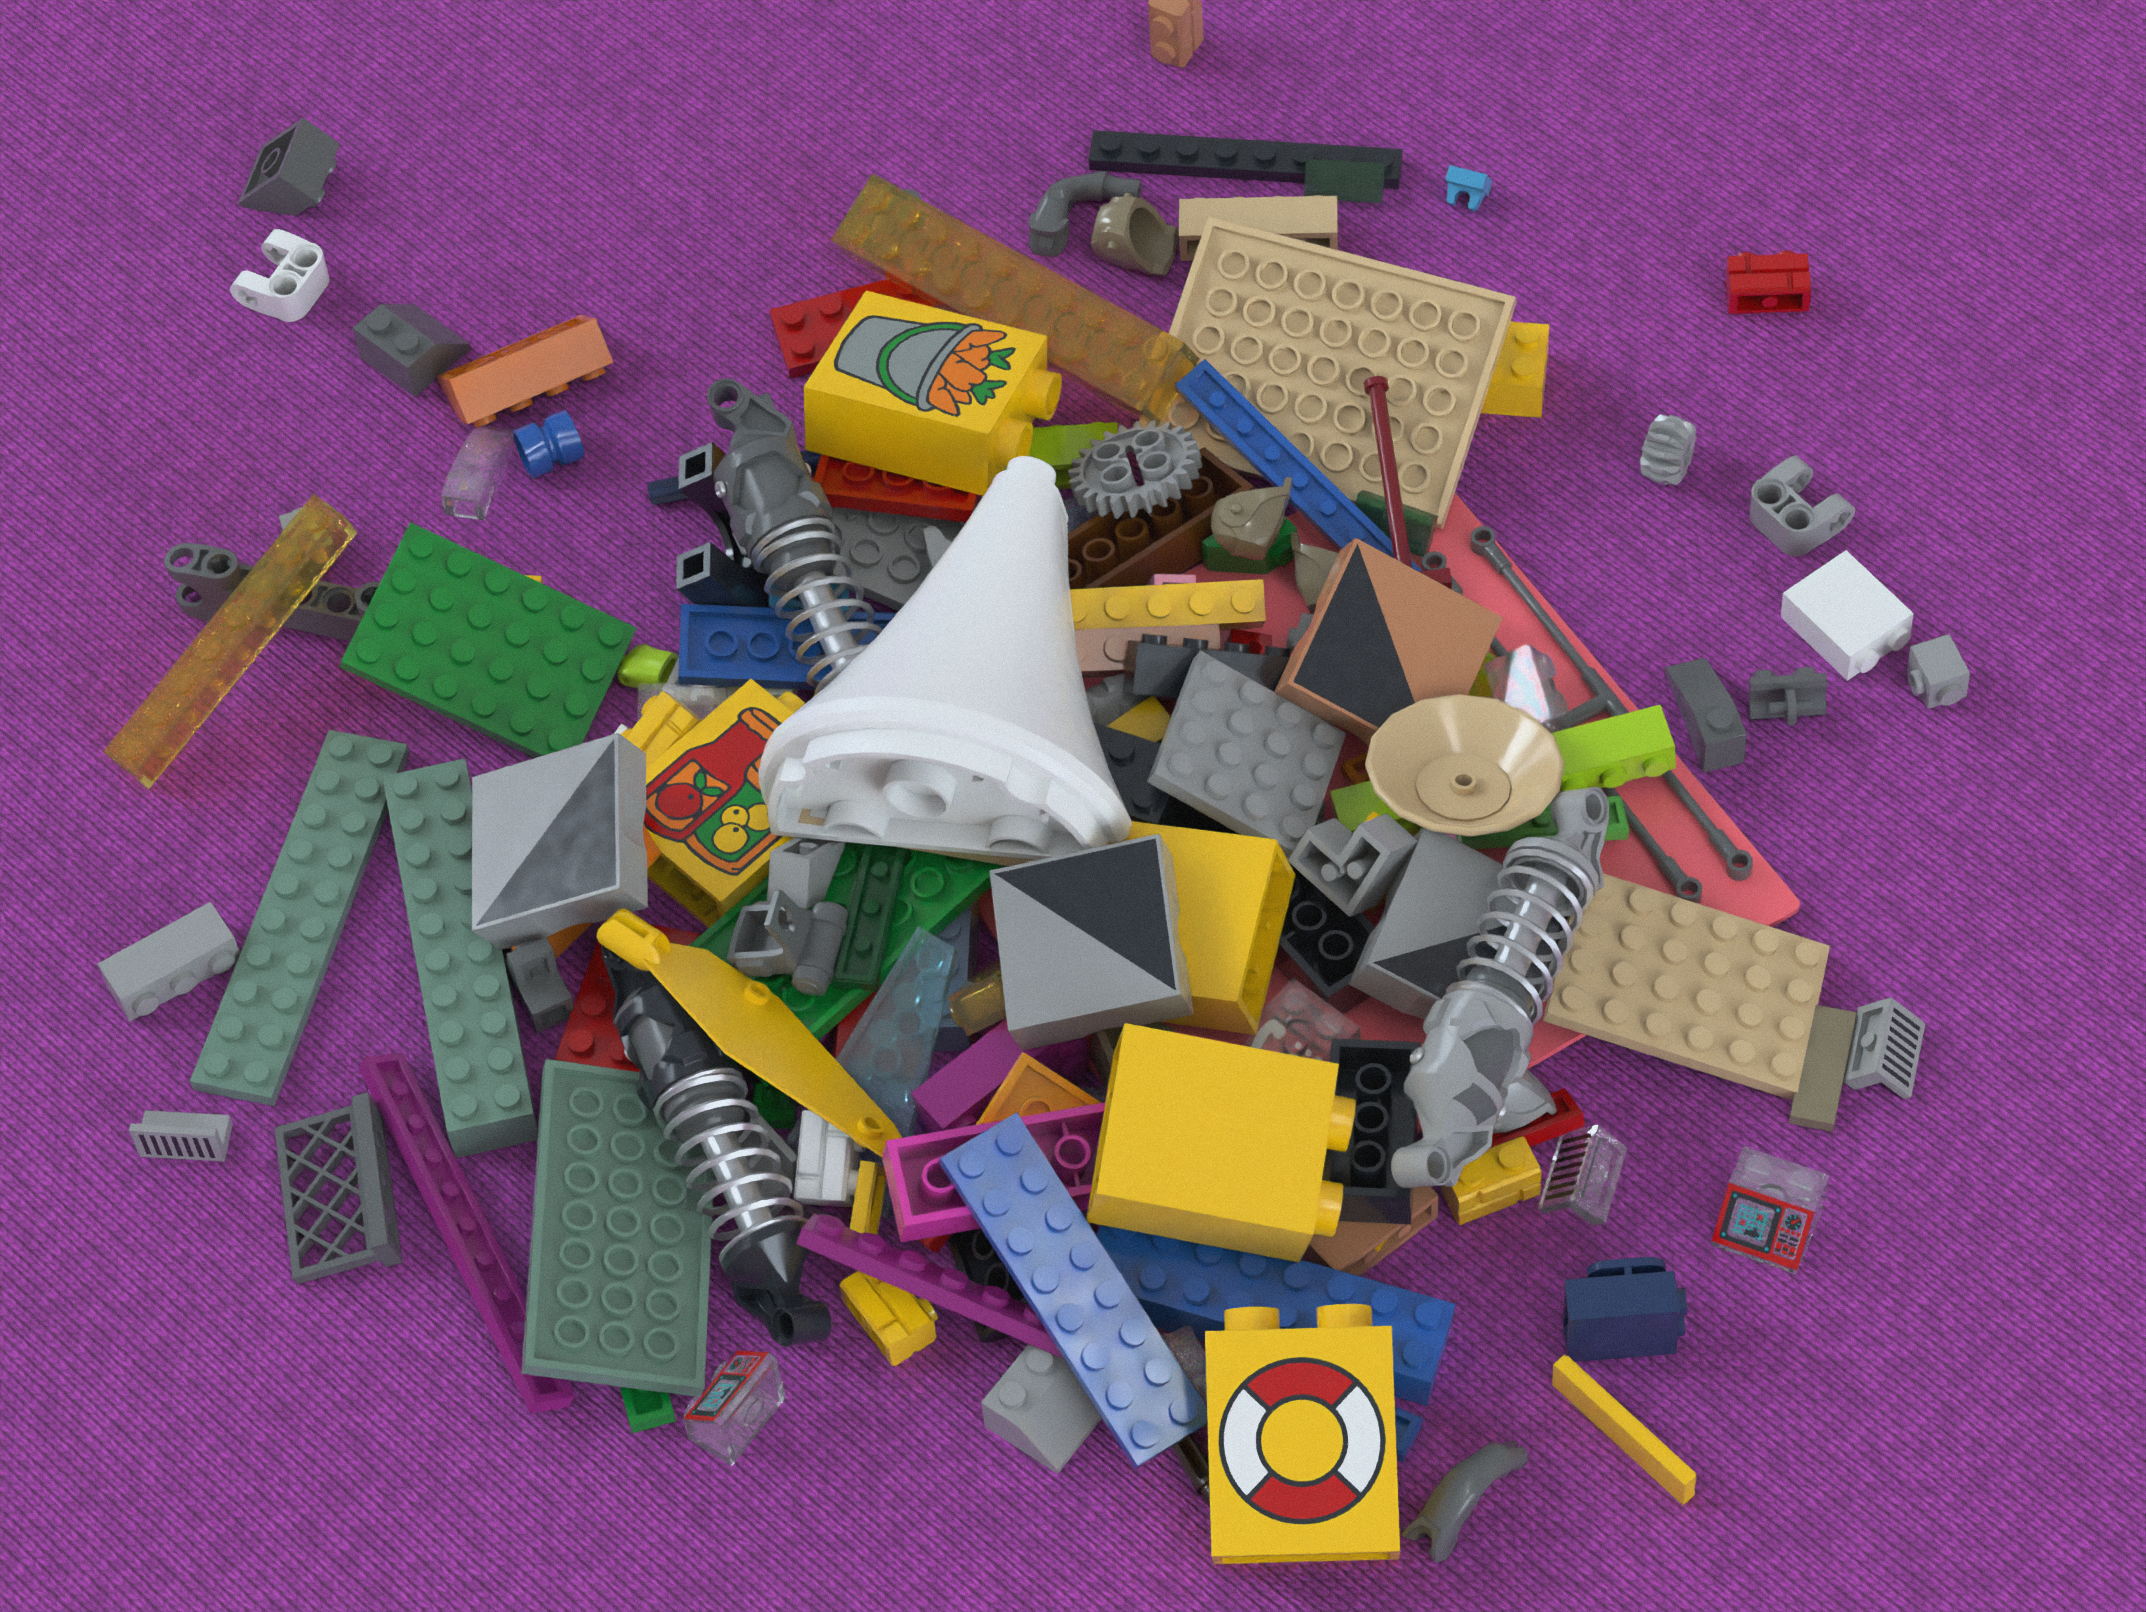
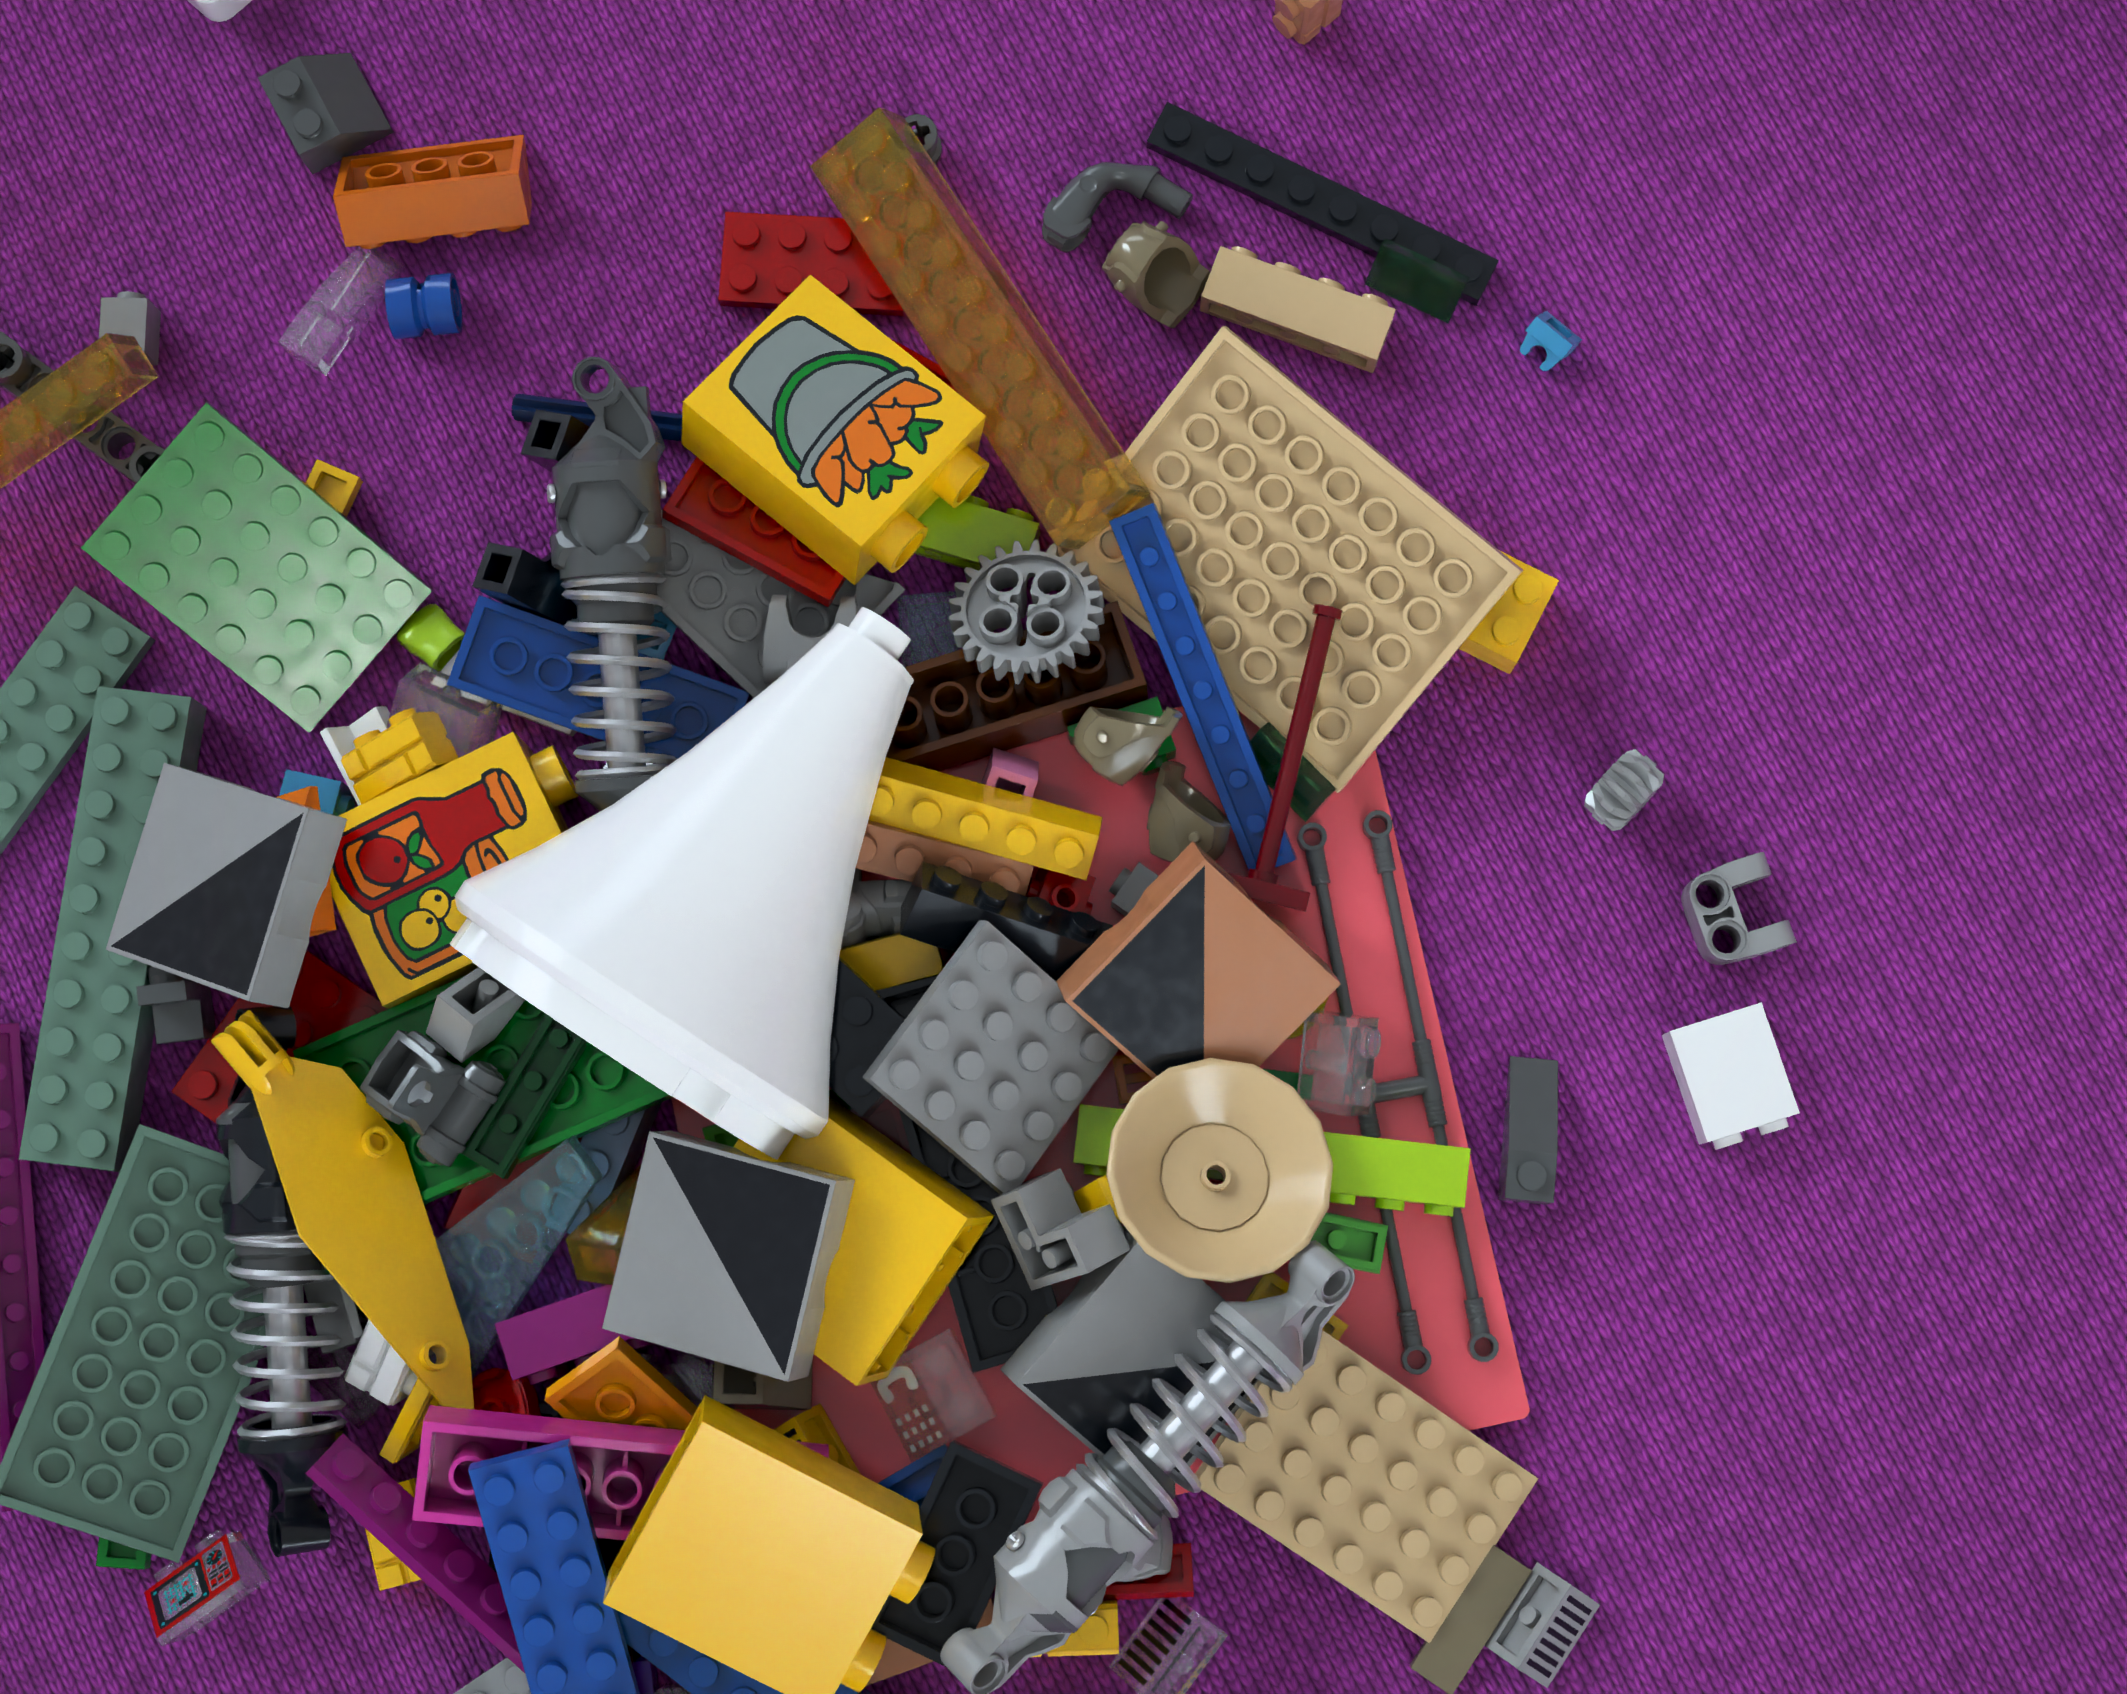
camera: 20 degrees right, 25 degrees up
red brick [1725,251,1811,314] -> none
dark grey hips [1749,667,1827,726] -> none
light grey brick [1907,634,1970,709] -> none

